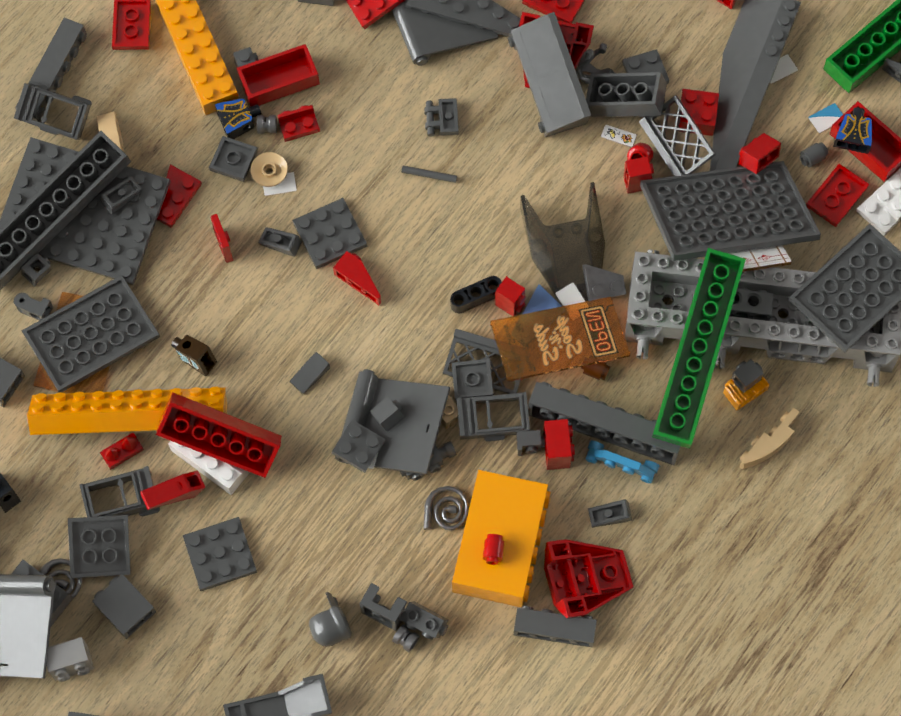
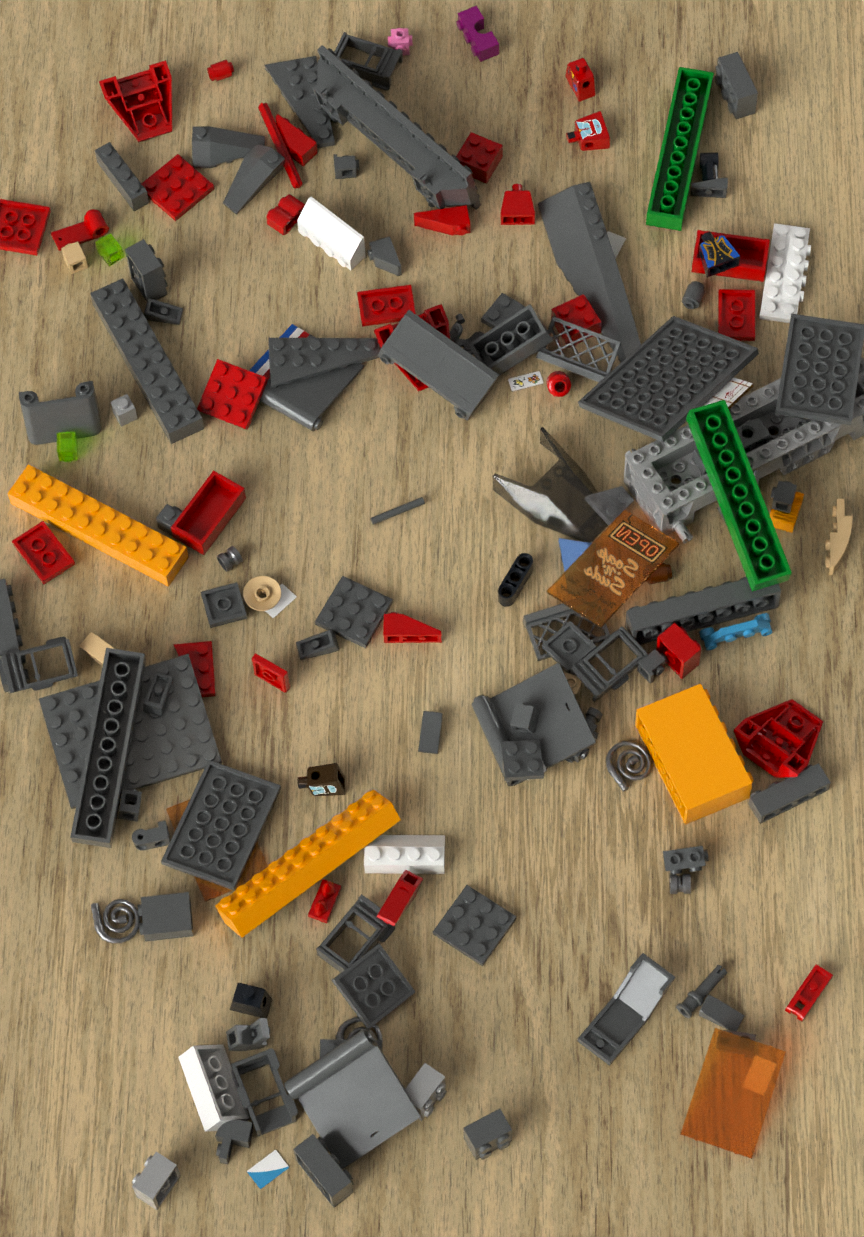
camera: 35 degrees left, 5 degrees down
dark grey brick [92,574,156,639] -> none
red brick [156,392,282,478] -> none
torso [215,99,262,139] -> none
red bracket [277,105,320,142] -> none
dark grey piece [309,592,352,647] -> none
dark grey panel [360,583,407,631] -> none
dark grey plate [424,98,459,137] -> none
red brick [483,534,504,565] -> none
red brick [495,276,526,317] -> none
white sticker [555,283,589,321] -> none
dark grey slope [588,499,632,528] -> none
red brick [623,157,654,194] -> none
red brick [739,133,781,174] -> none
sticker [808,103,843,133] -> none

